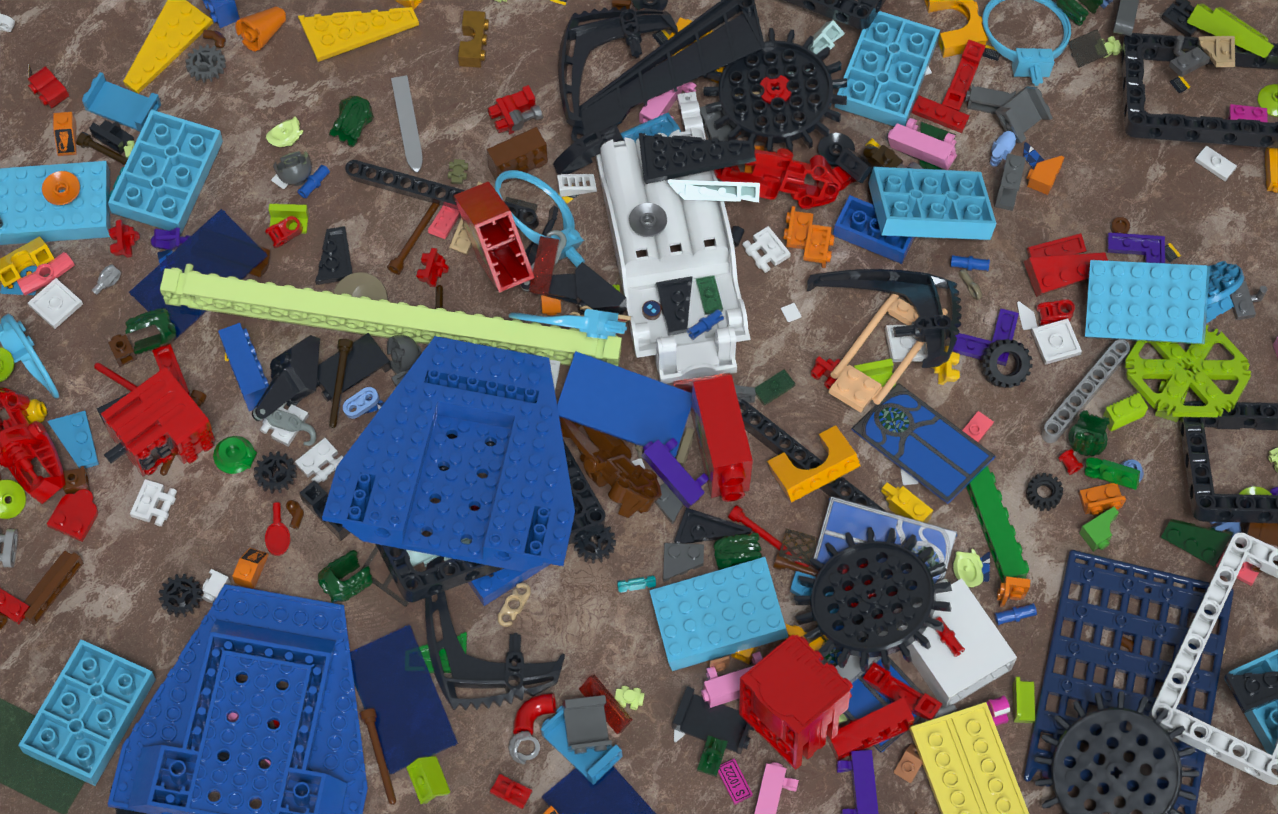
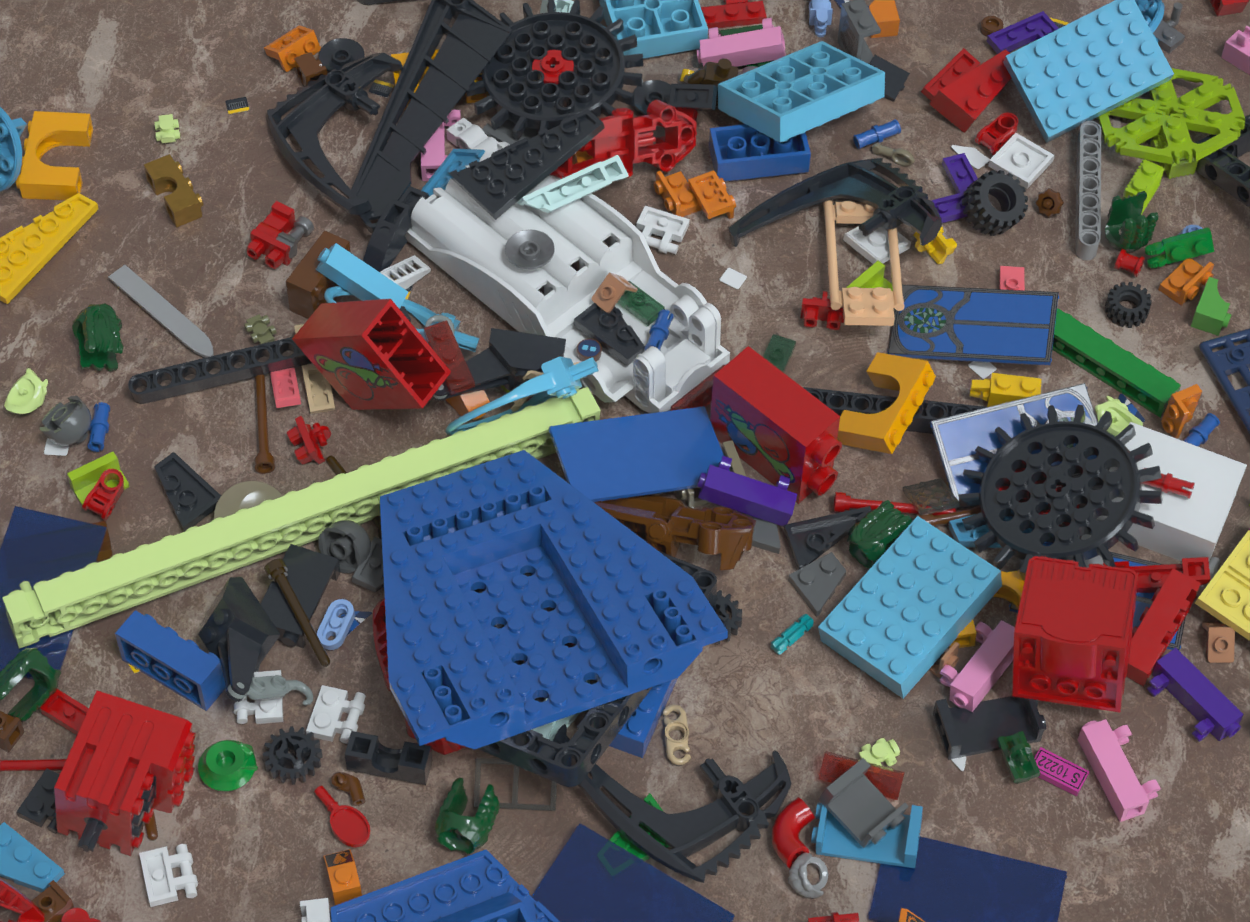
camera: 35 degrees left, 10 degrees down
none -> medium azure brick [316,243,408,309]
none -> nougat bracket [591,272,638,313]
none -> black piece [870,54,910,102]
none -> reddish brown piece [1035,188,1064,218]

